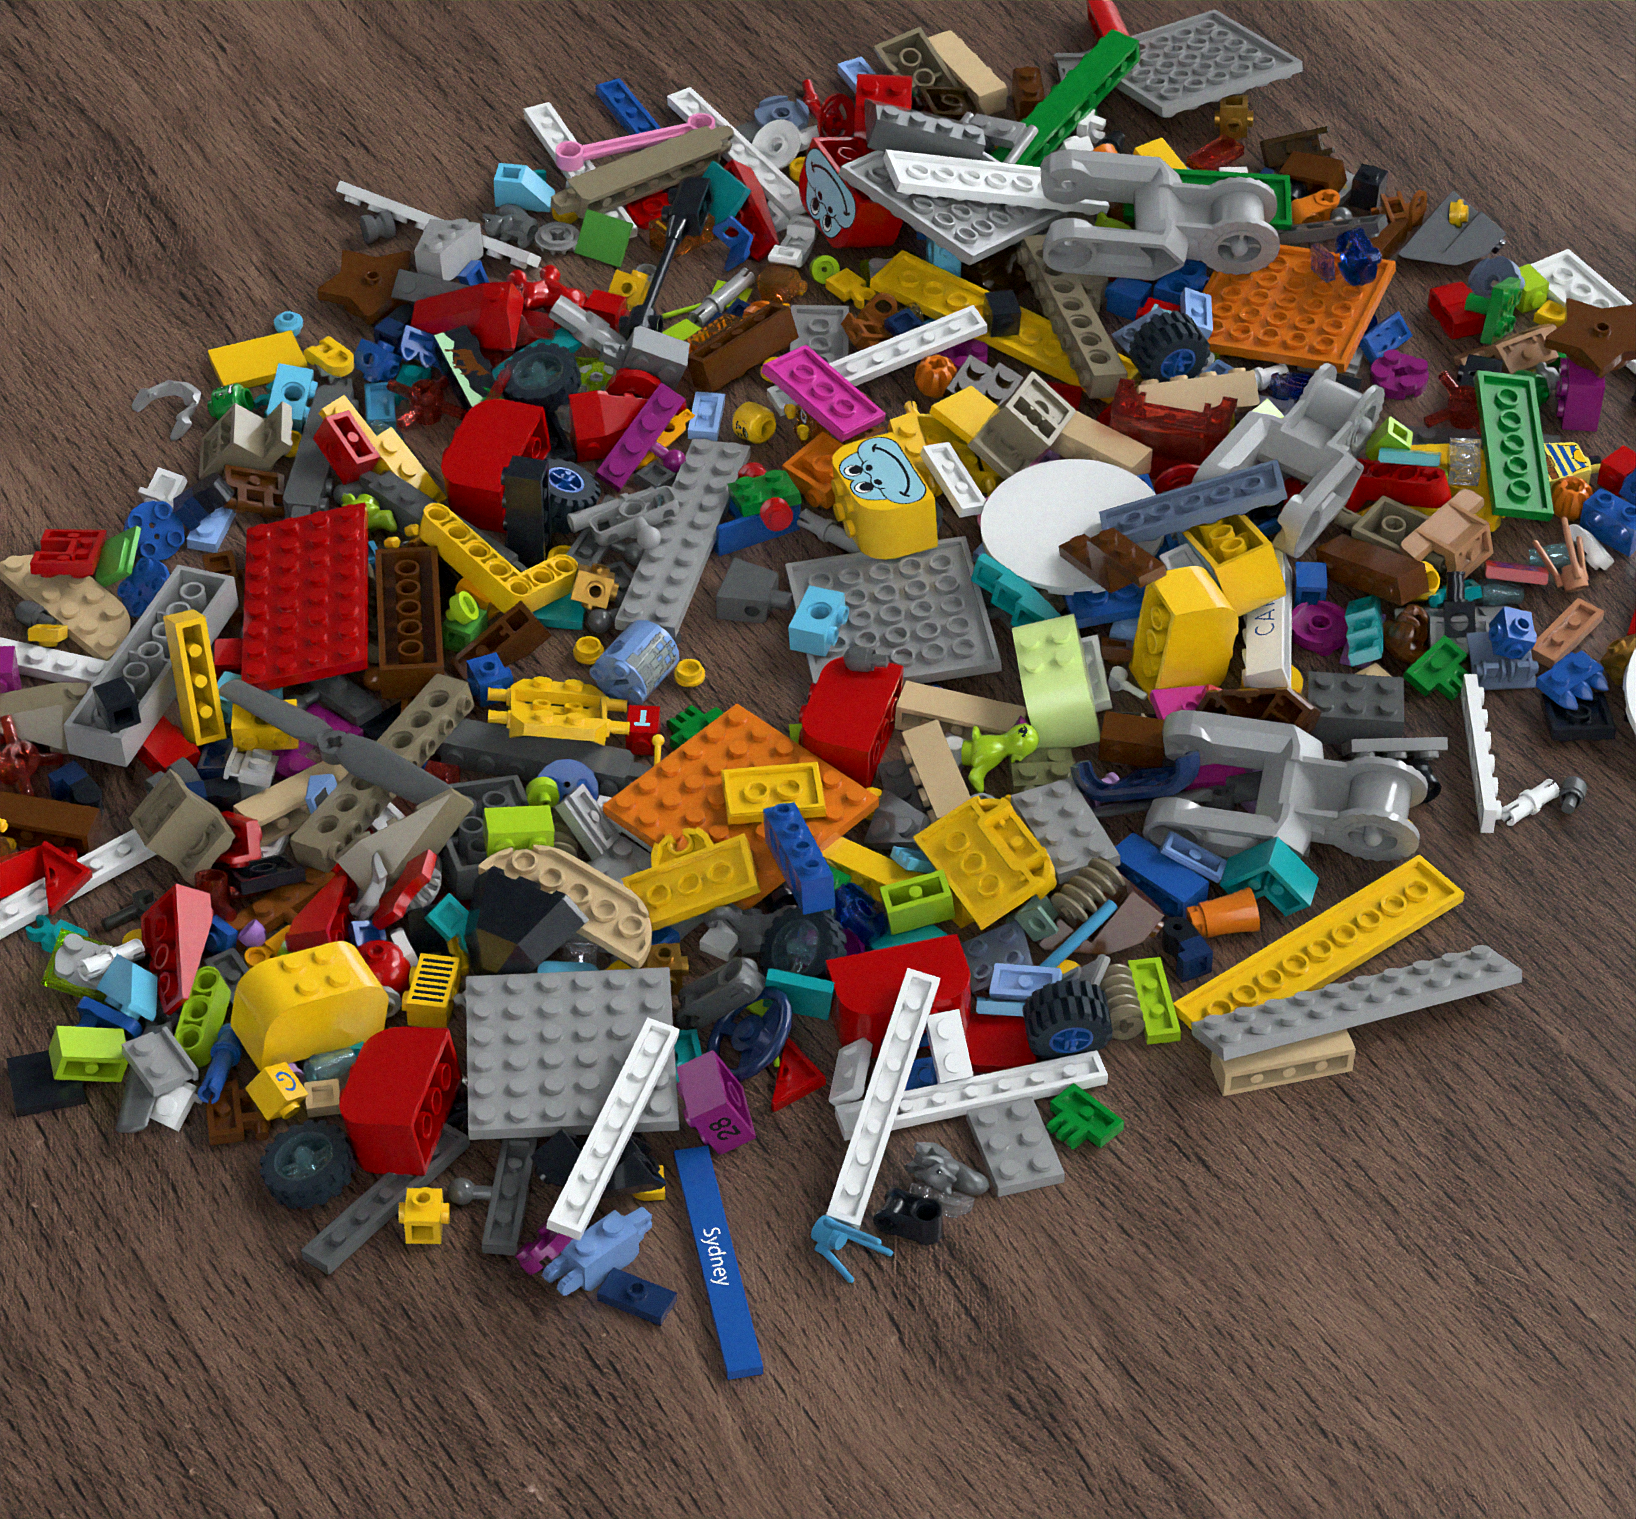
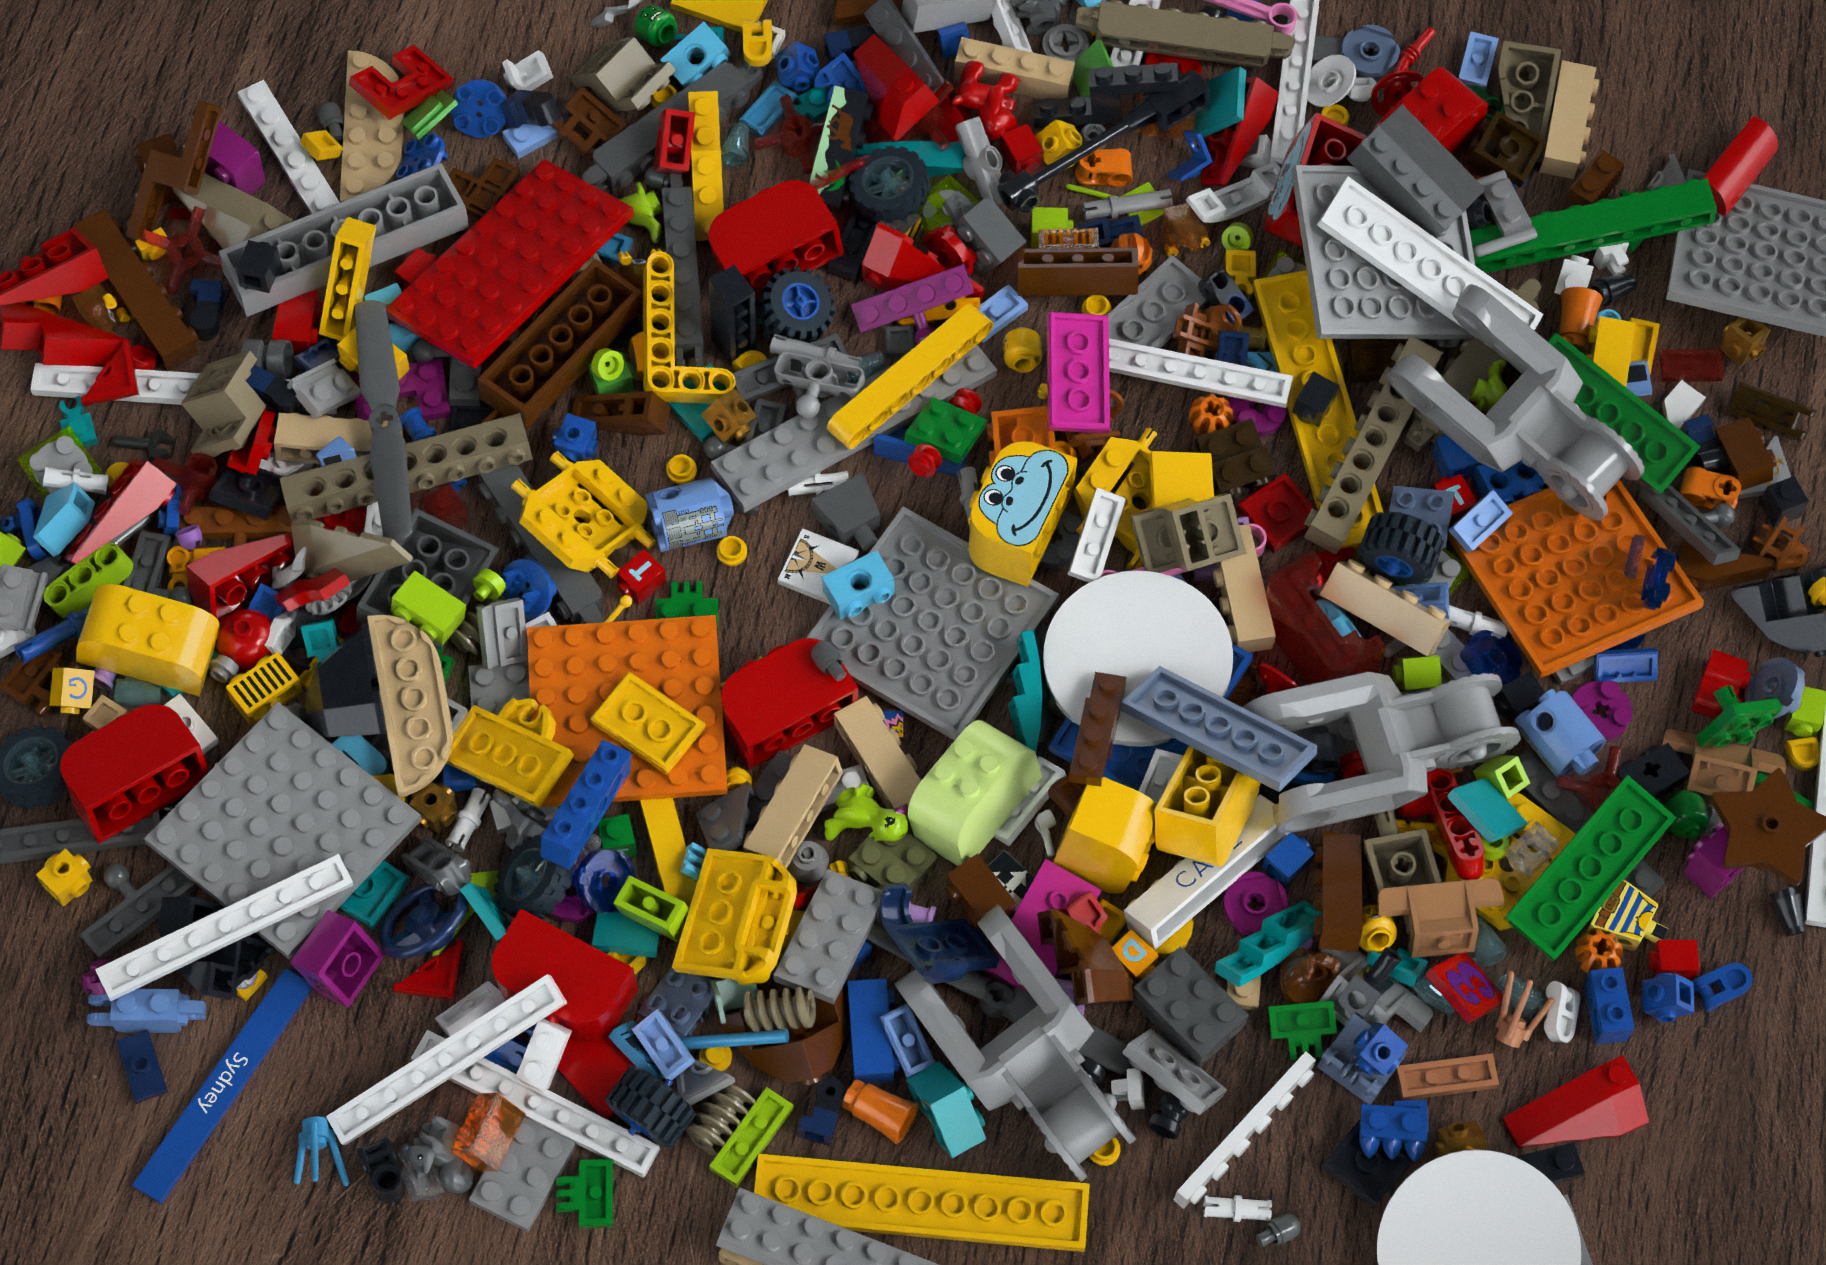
camera: 40 degrees right, 20 degrees up
none -> white pin [445,788,492,852]
none -> clear orange brick [450,1093,526,1172]
none -> white tile [778,528,859,605]
none -> white pin [787,471,849,497]
none -> yellow beam [826,303,994,449]
none -> tan brick [954,37,1075,100]
none -> black bracket [1033,63,1178,128]
none -> orange piece [1075,148,1133,187]
none -> black leg [1198,268,1255,324]
none -> clear light blue cone [1475,917,1507,967]
none -> medium blue cylinder [1515,689,1607,779]

